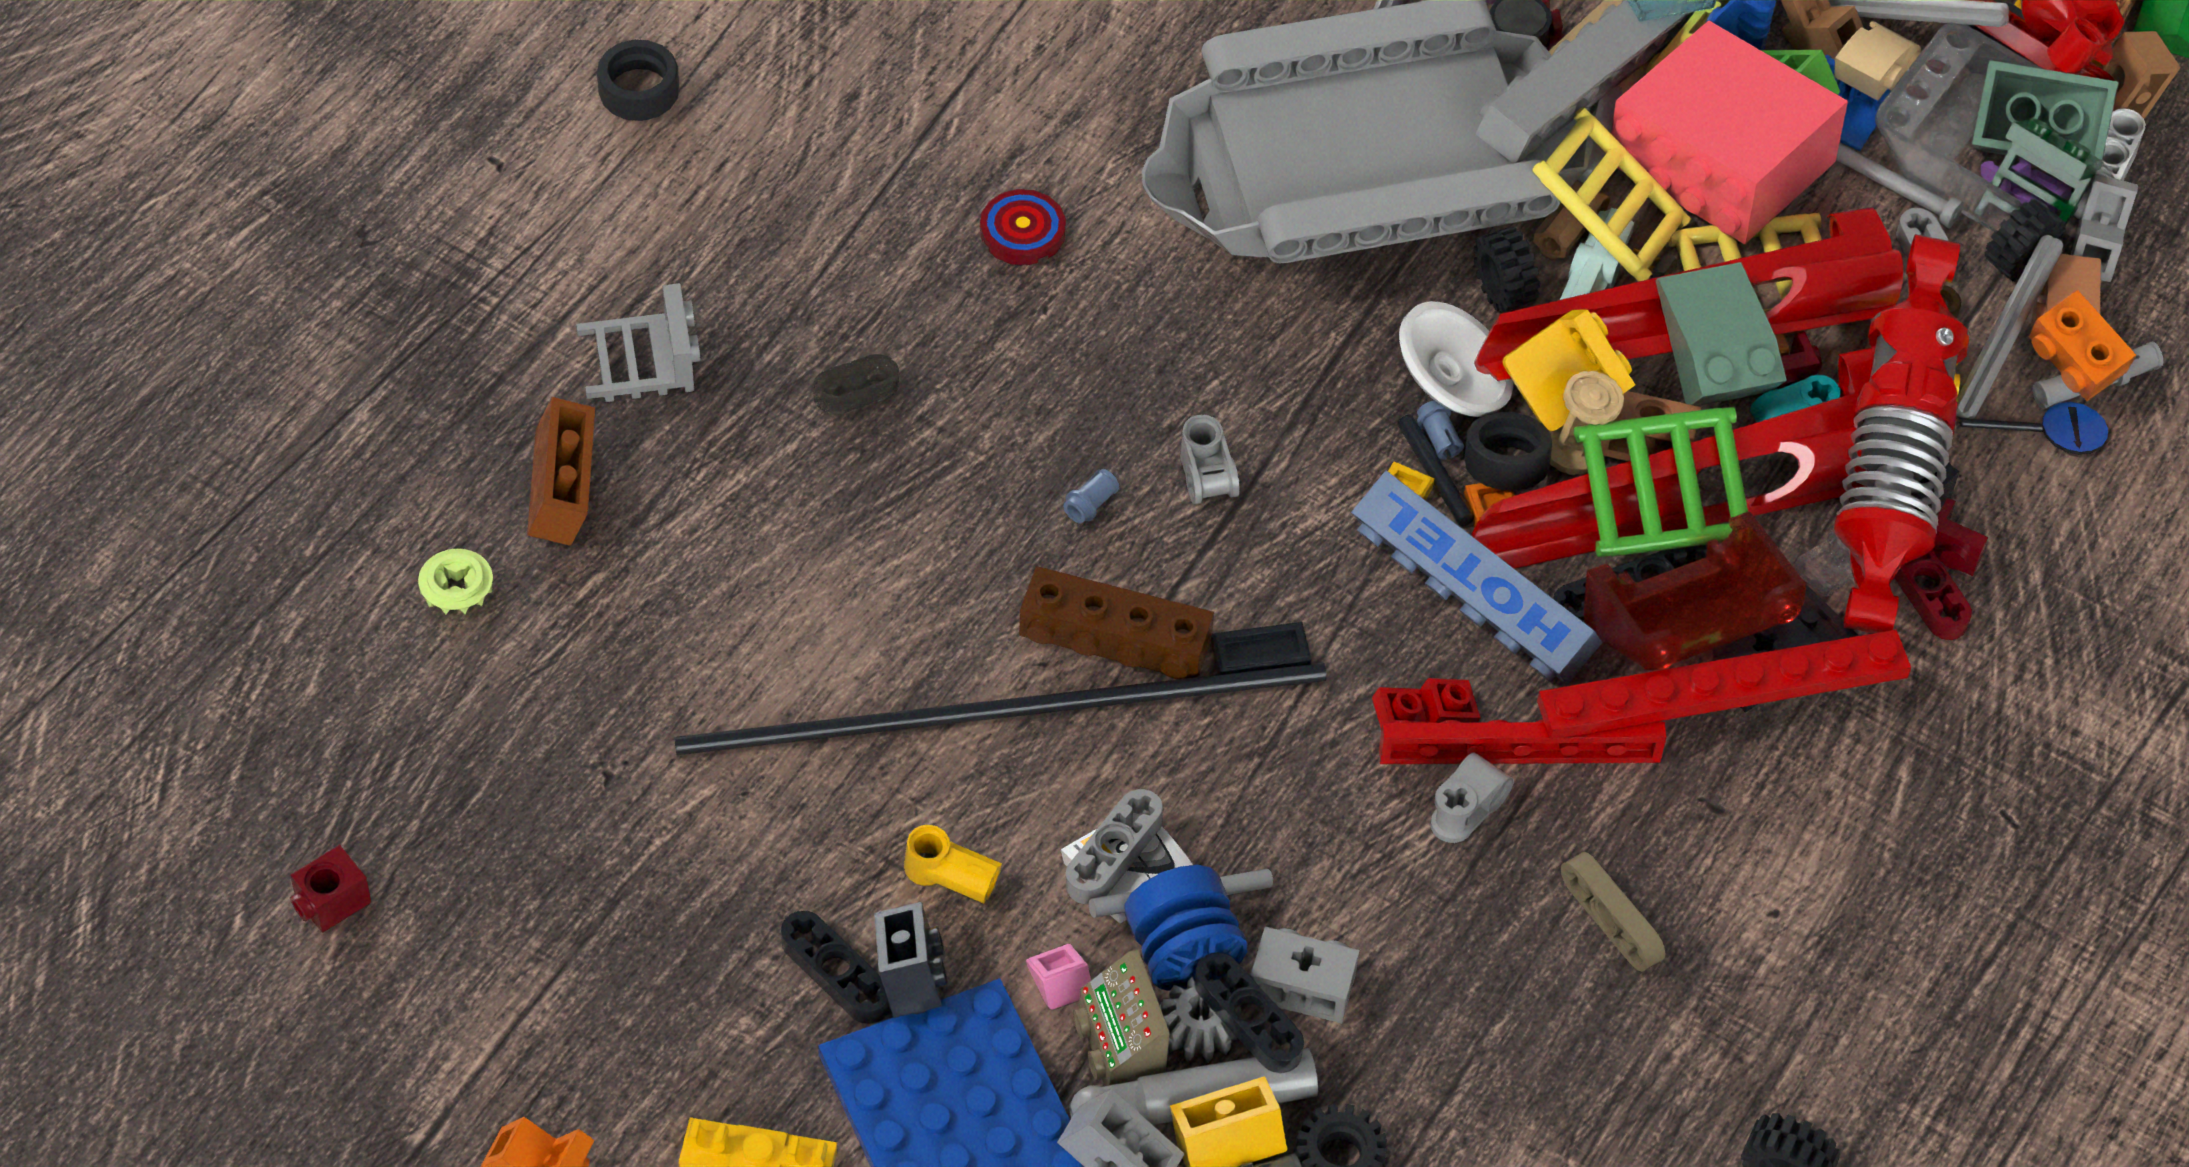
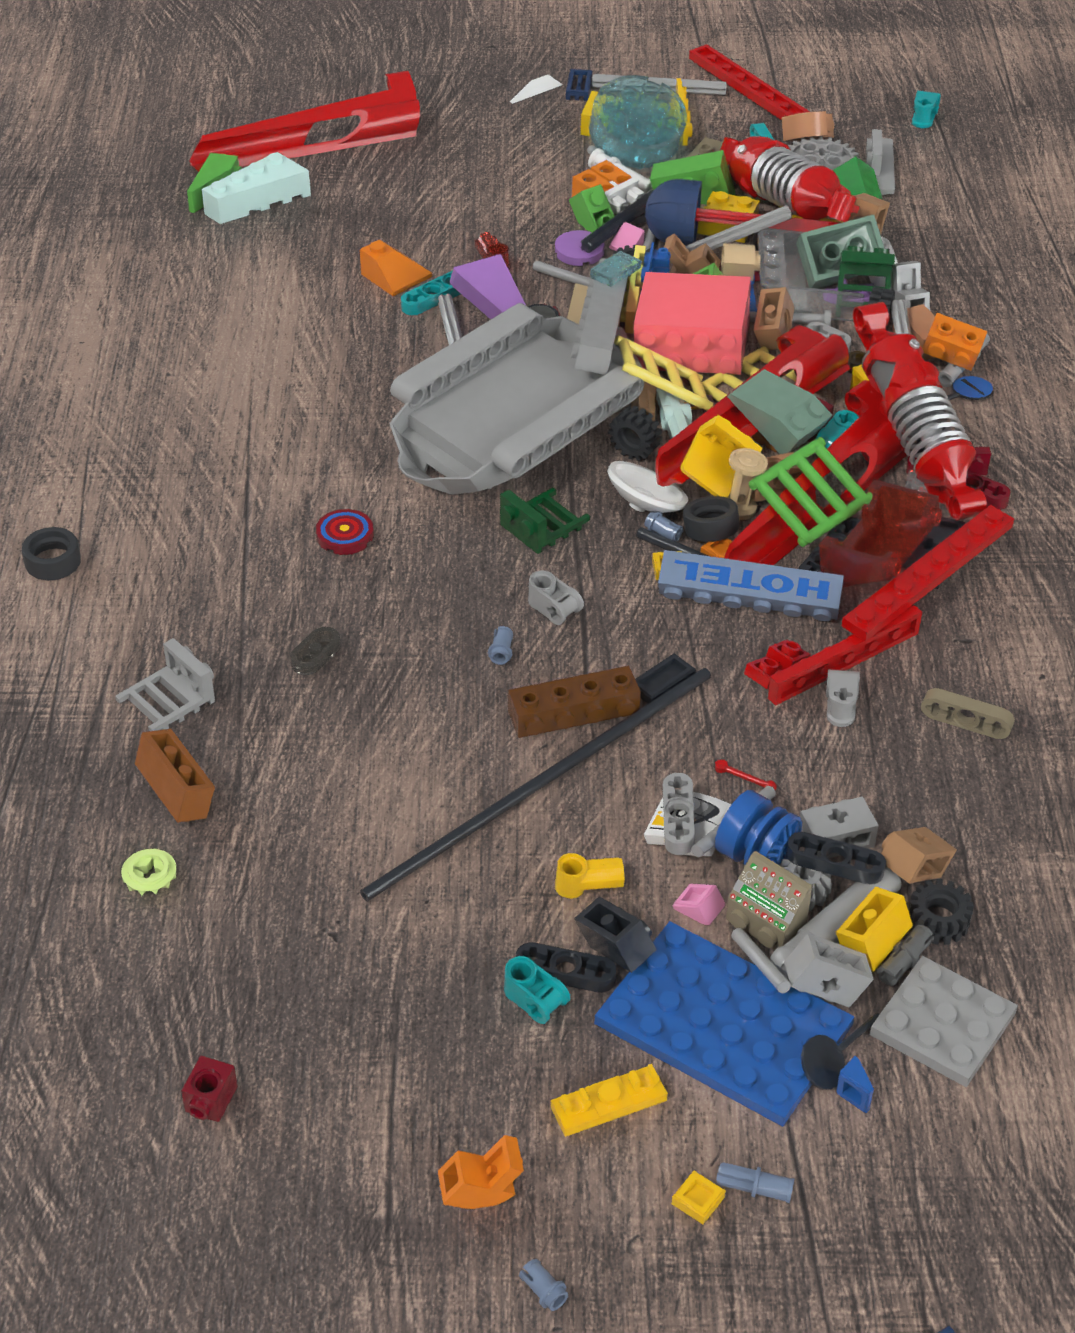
camera: 30 degrees left, 10 degrees down
none -> dark green plate [499,487,591,554]
none -> teal piece [504,956,571,1024]
none -> red hinge [715,759,777,791]
none -> light grey bar [731,928,791,993]
none -> medium nougat brick [753,287,795,350]
none -> medium nougat brick [881,827,957,884]

